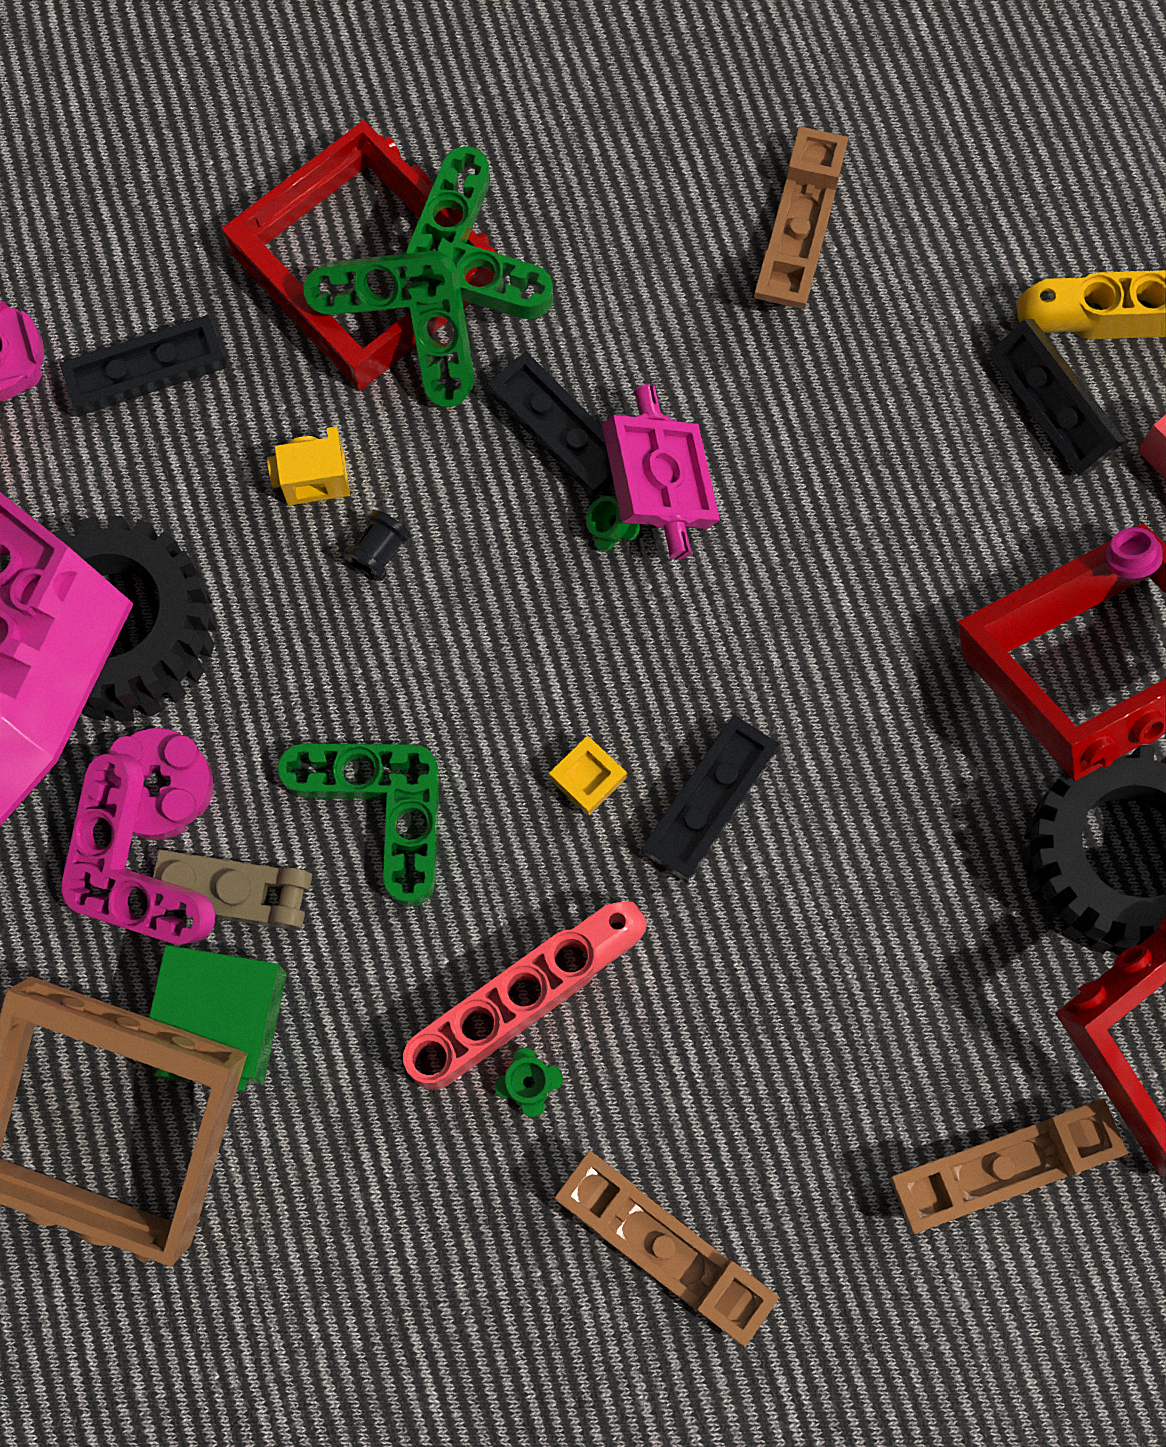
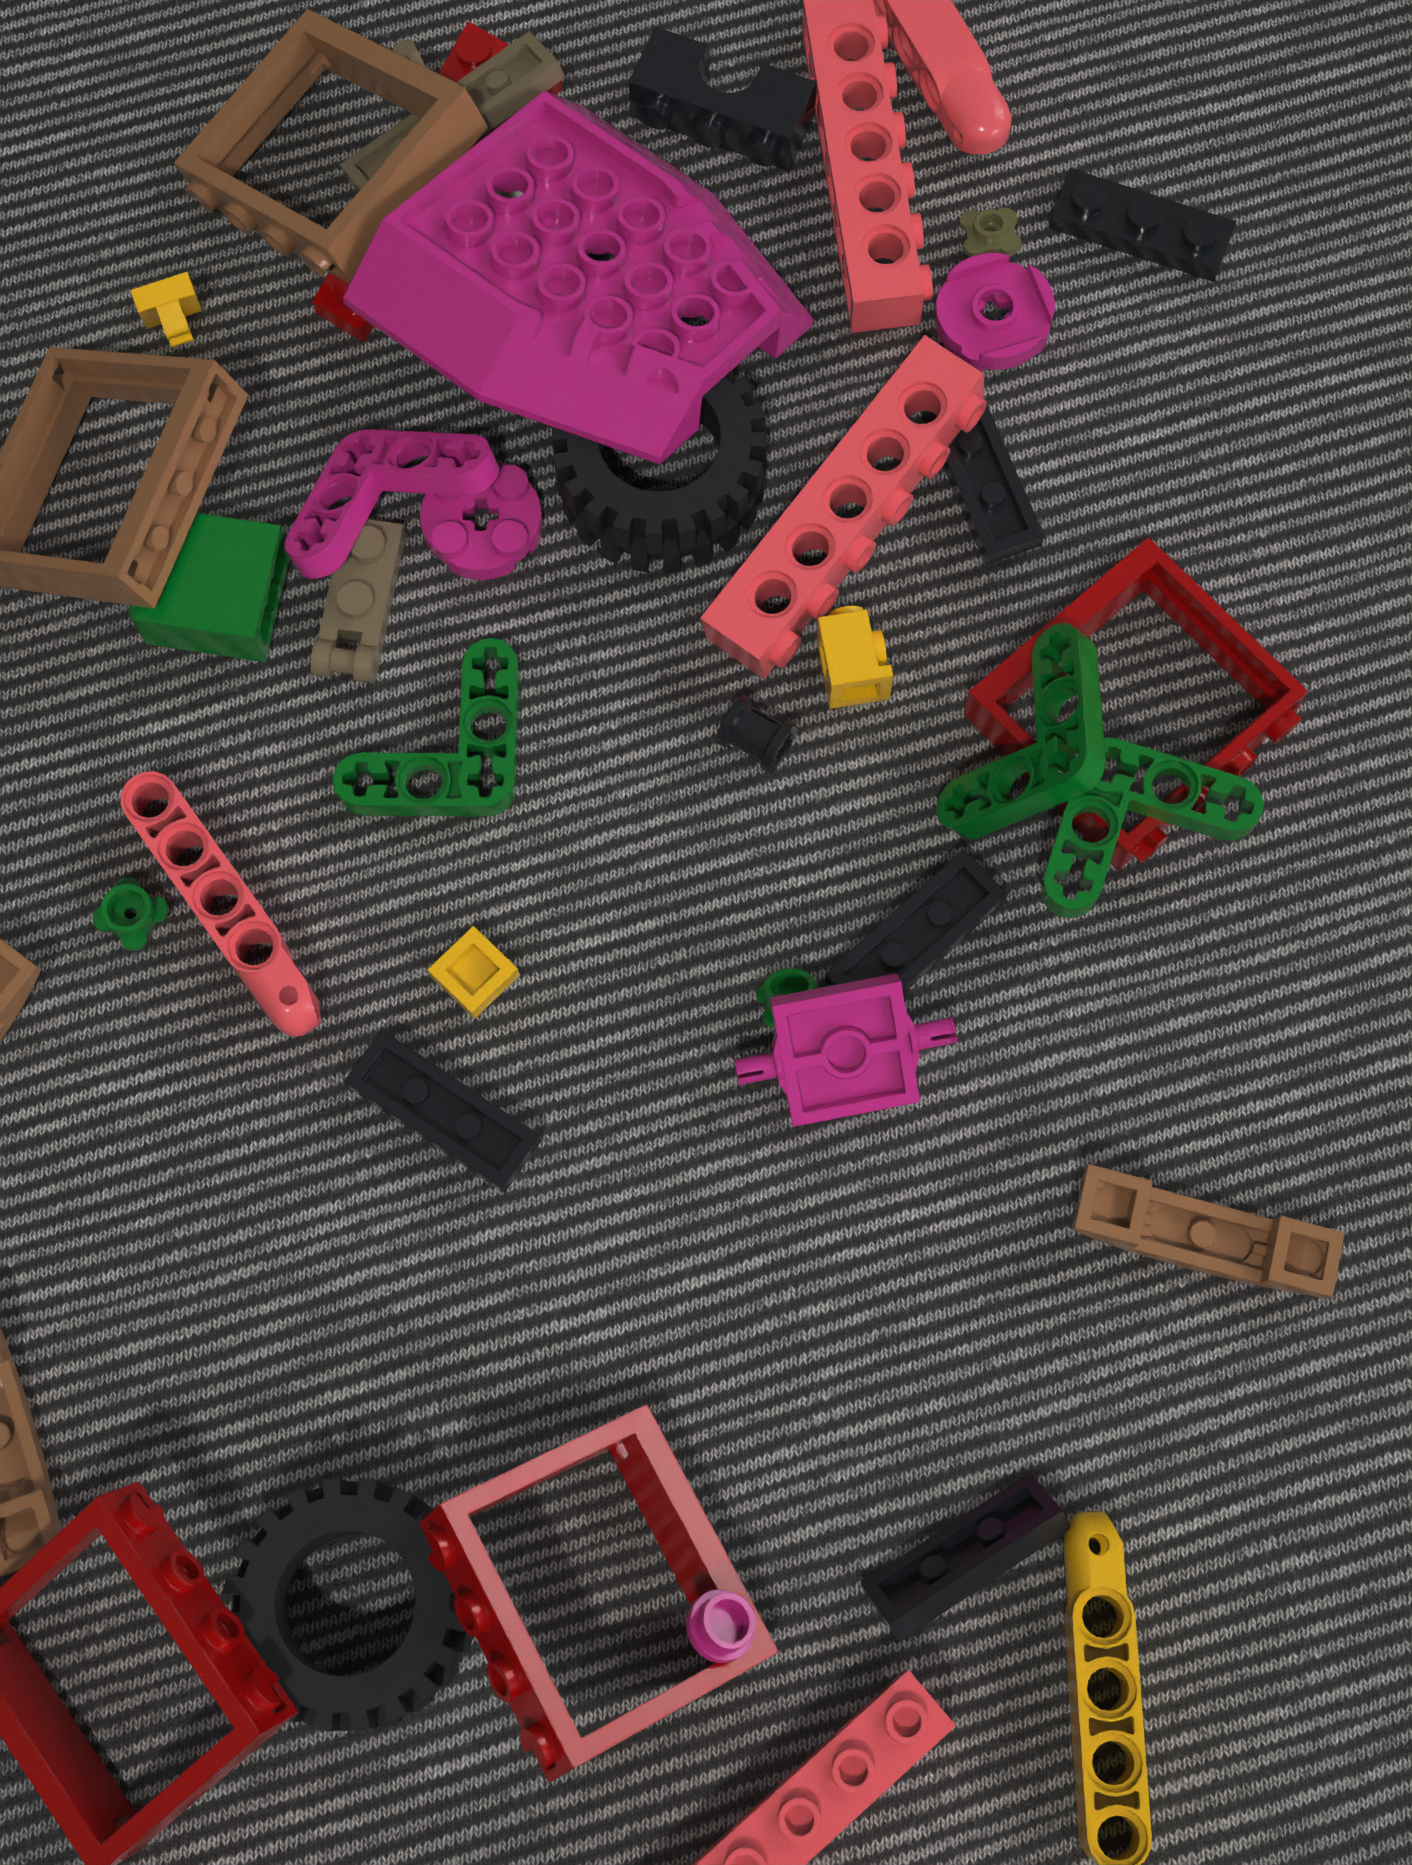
camera: 90 degrees right, 0 degrees up
none -> coral brick [700,335,987,679]

